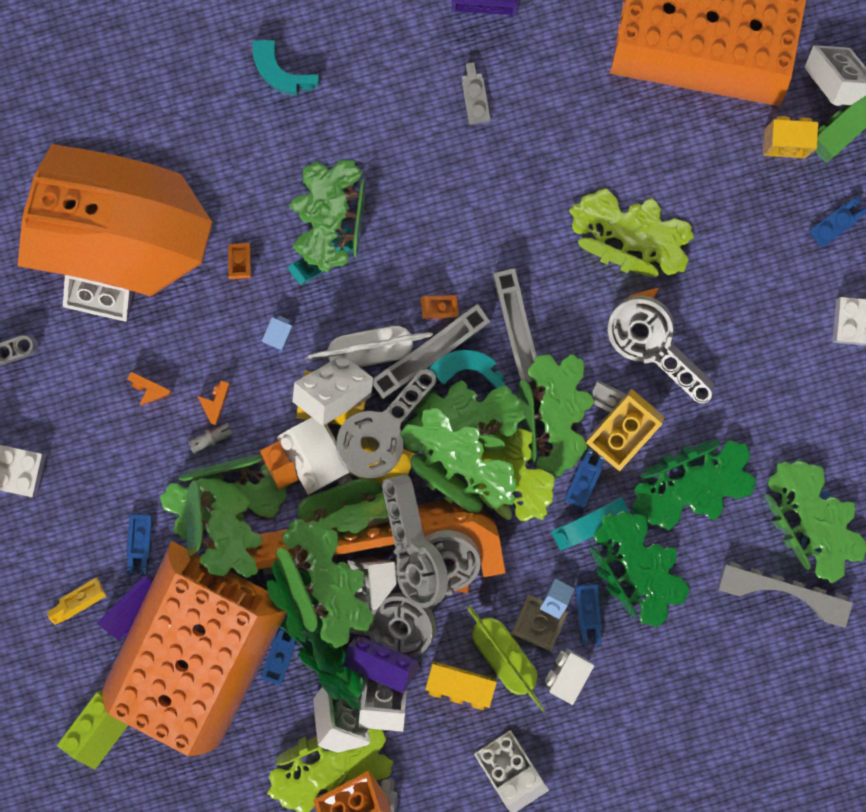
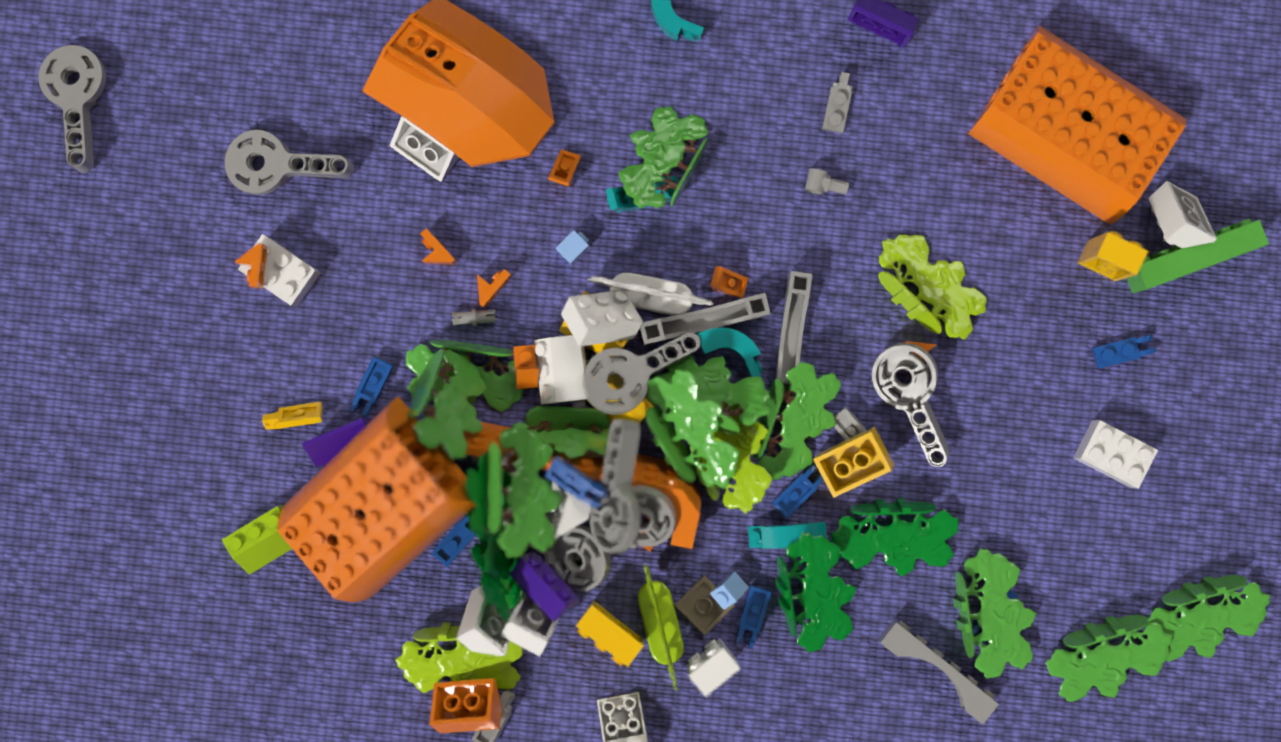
camera: 30 degrees right, 0 degrees up
none -> blue hinge [545,456,607,508]
none -> light grey pin [805,169,849,195]

